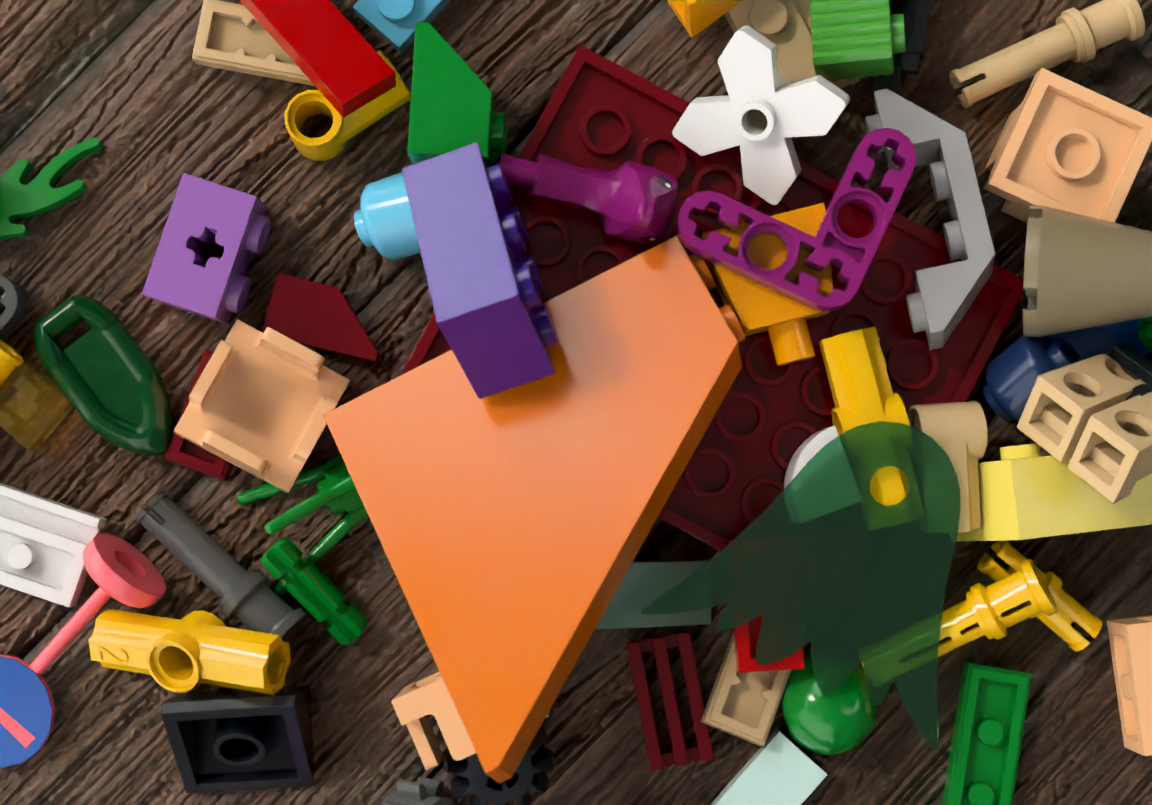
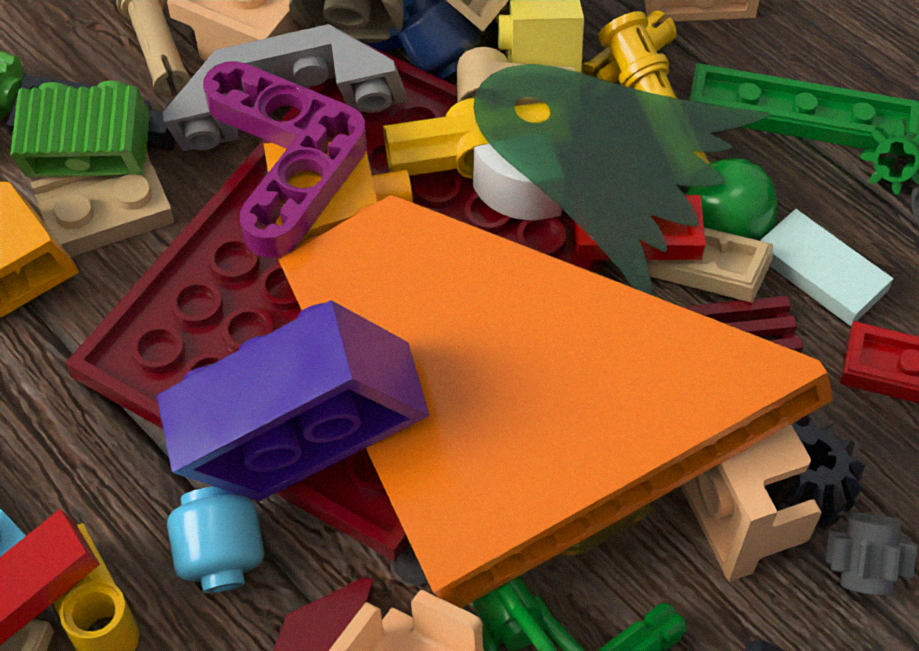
camera: 90 degrees left, 30 degrees down
green slope [408,22,508,167] -> none
magenta animal [496,153,677,246] -> none
white plant [672,25,850,205] -> none

